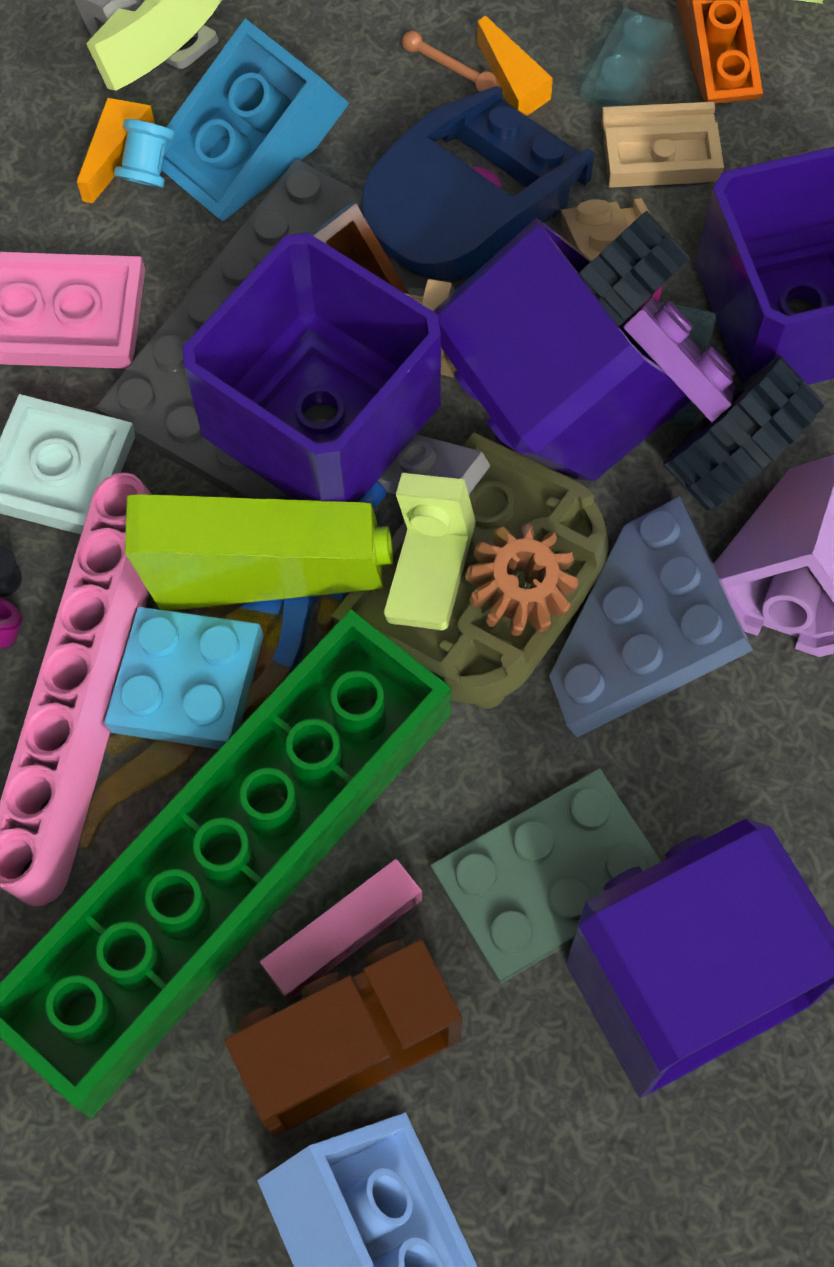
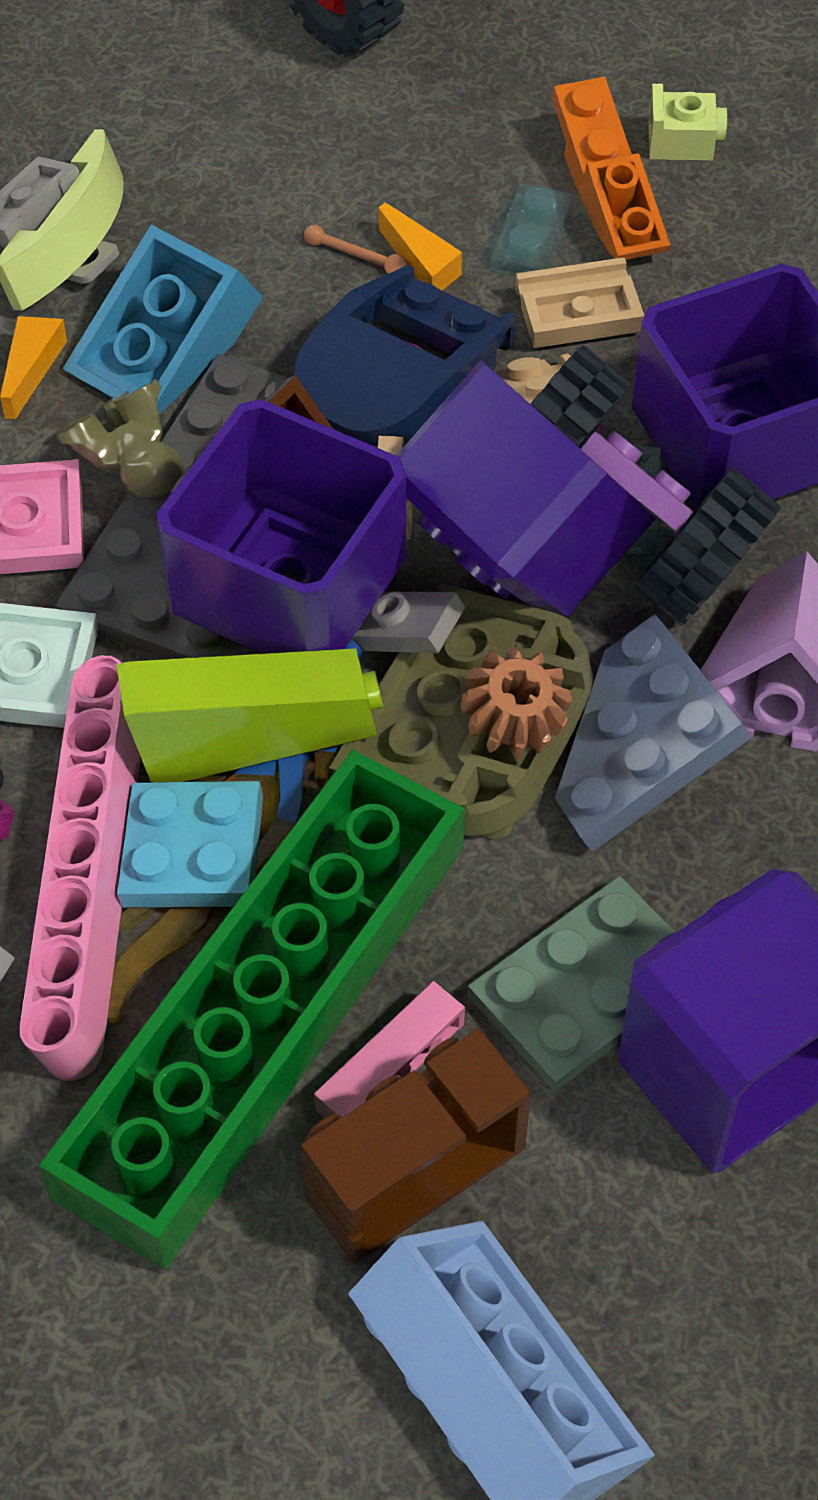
camera: 10 degrees left, 10 degrees down
medium azure bush [113,119,175,188] -> none
yellowish green bracket [384,473,476,630] -> none
none -> olive animal [55,379,184,498]

